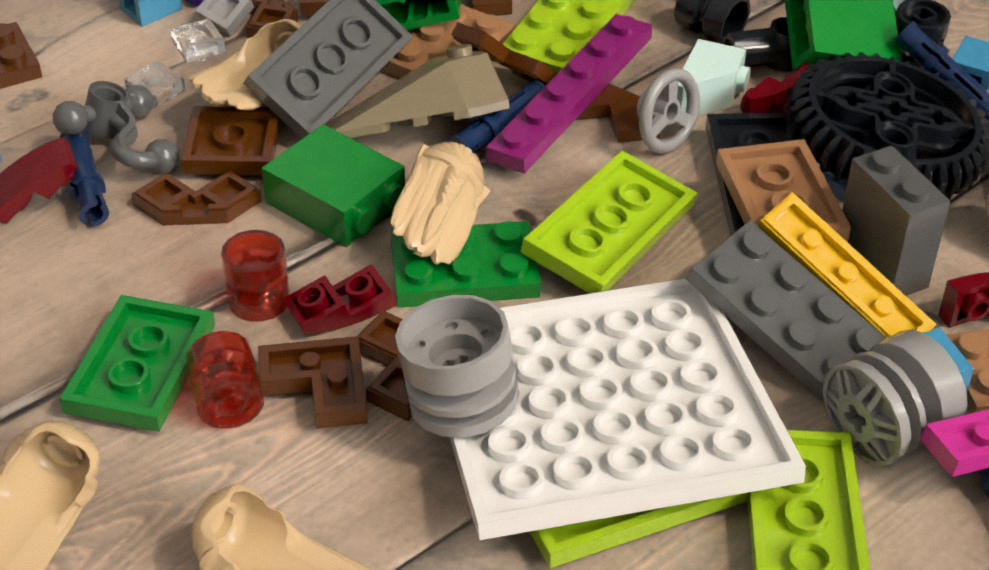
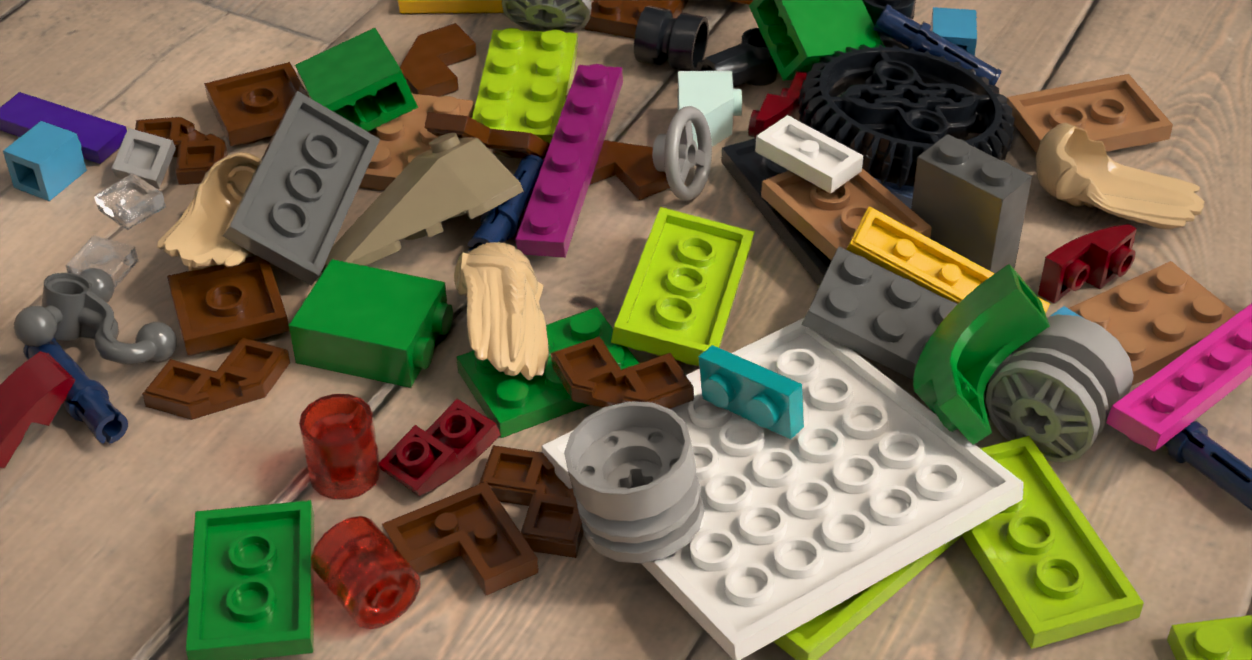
camera: 20 degrees left, 0 degrees up
none -> reddish brown tile [551,336,694,409]
none -> teal plate [698,345,804,439]
none -> white plate [755,115,863,193]
none -> green arch [913,264,1050,445]

